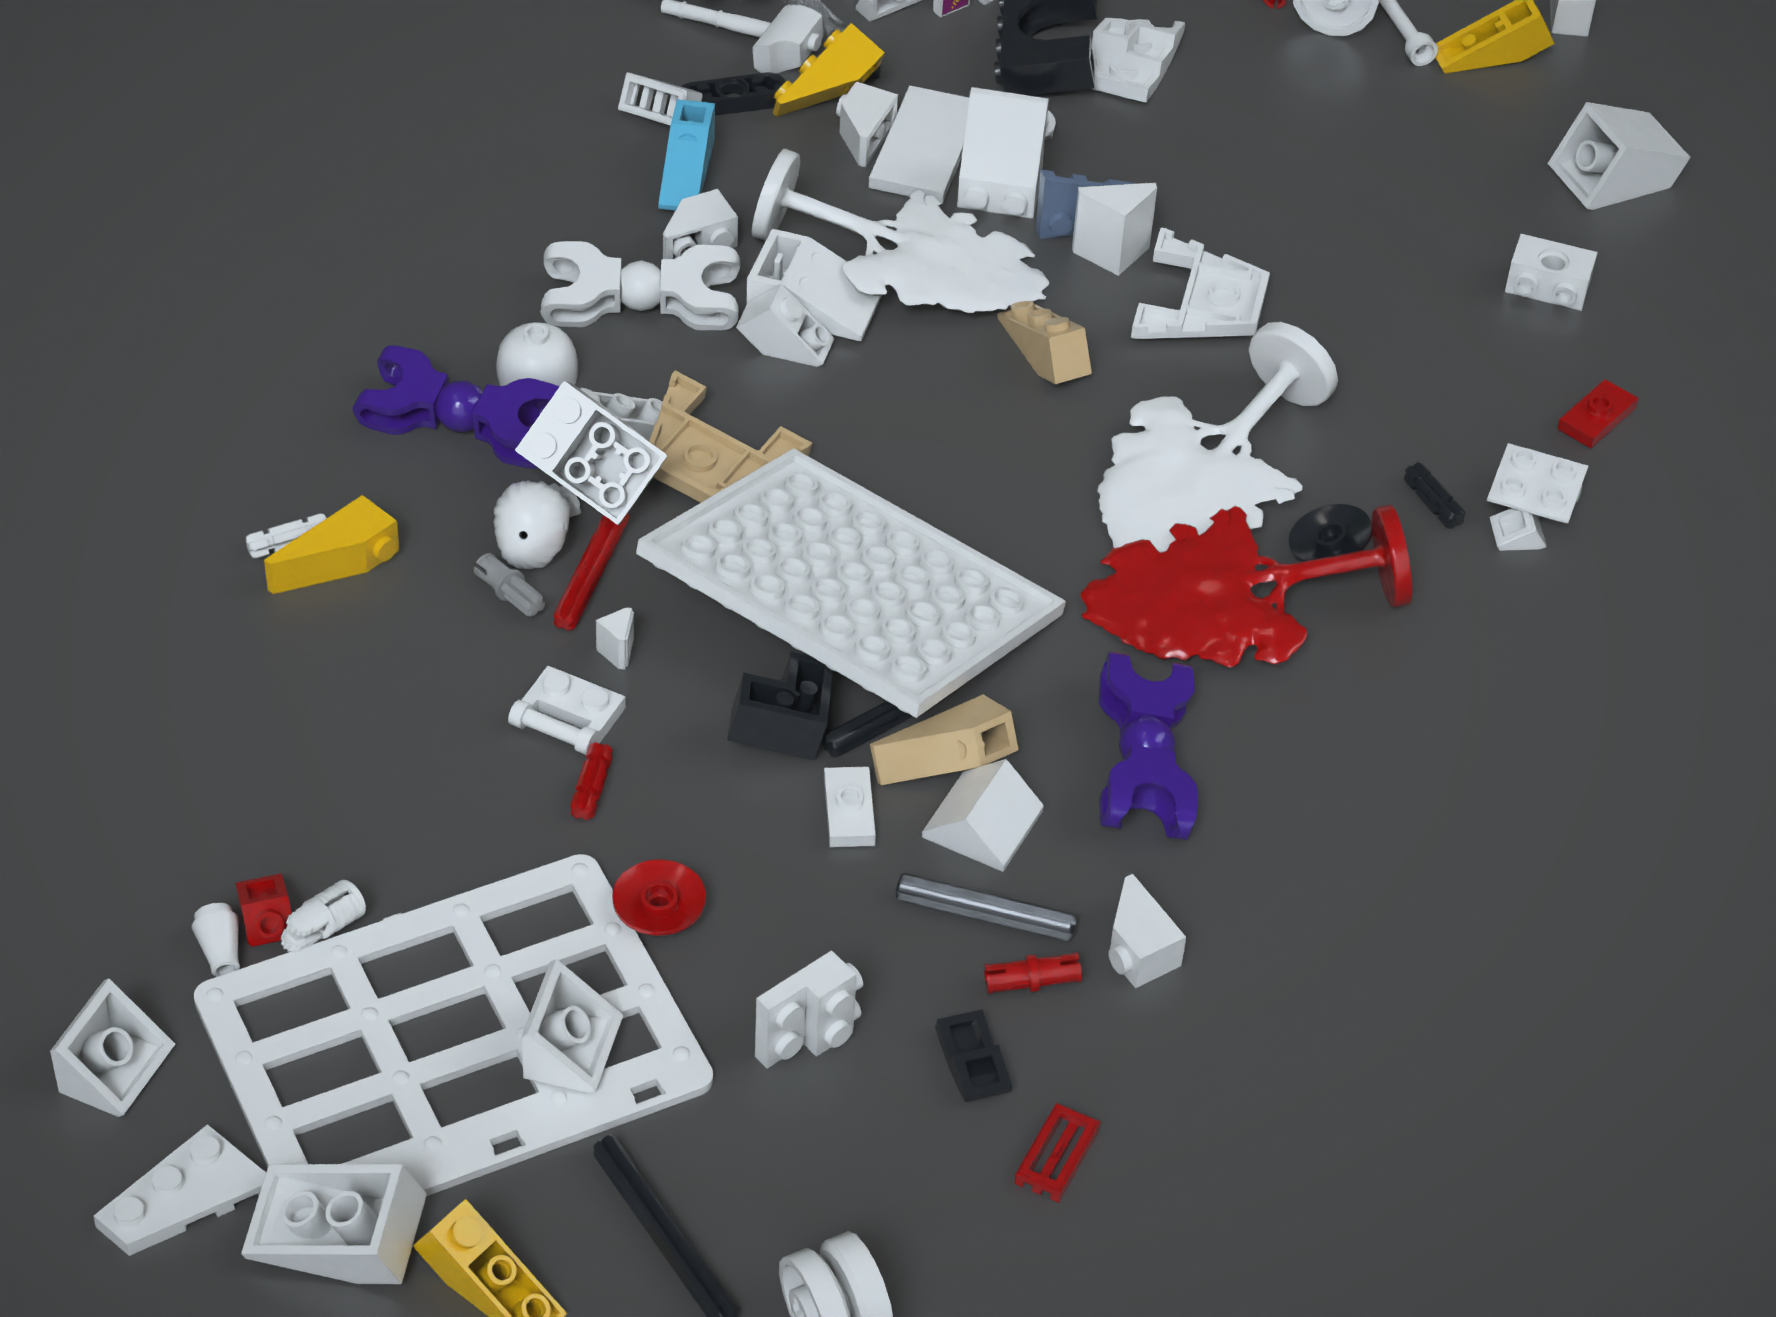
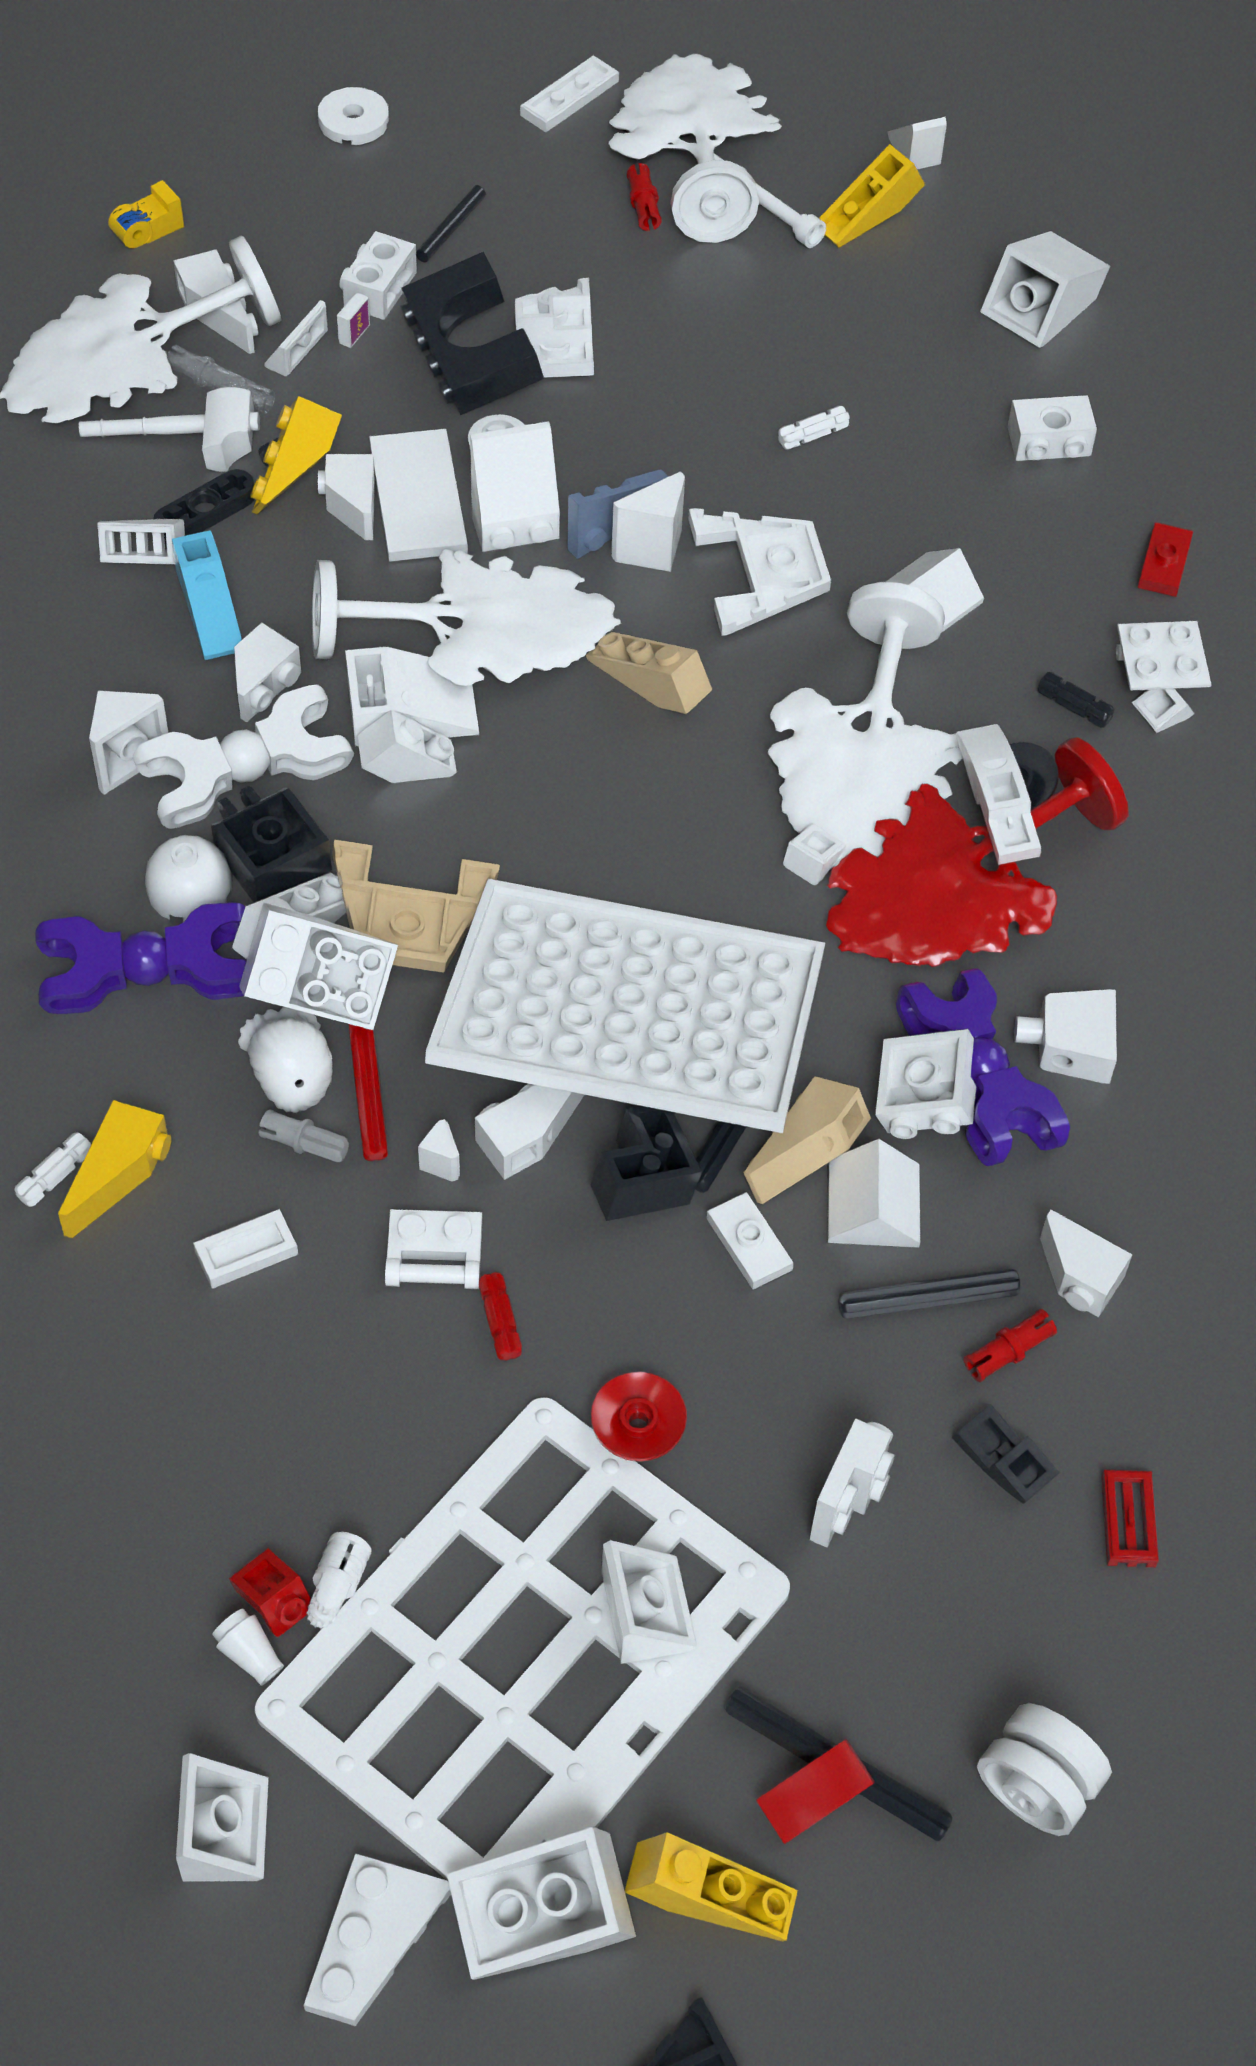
camera: 25 degrees left, 10 degrees up
none -> white slope [89,691,168,795]
none -> white tile [193,1209,298,1289]
none -> black hinge [211,786,332,903]
none -> white slope [475,1084,584,1180]
none -> red slope [756,1739,875,1844]
none -> white axle [778,406,850,450]
none -> white slope [783,823,846,885]
none -> white plate [875,1029,976,1139]
none -> white slope [886,548,984,633]
none -> white slope [956,724,1041,865]
none -> white torso [1014,989,1117,1084]

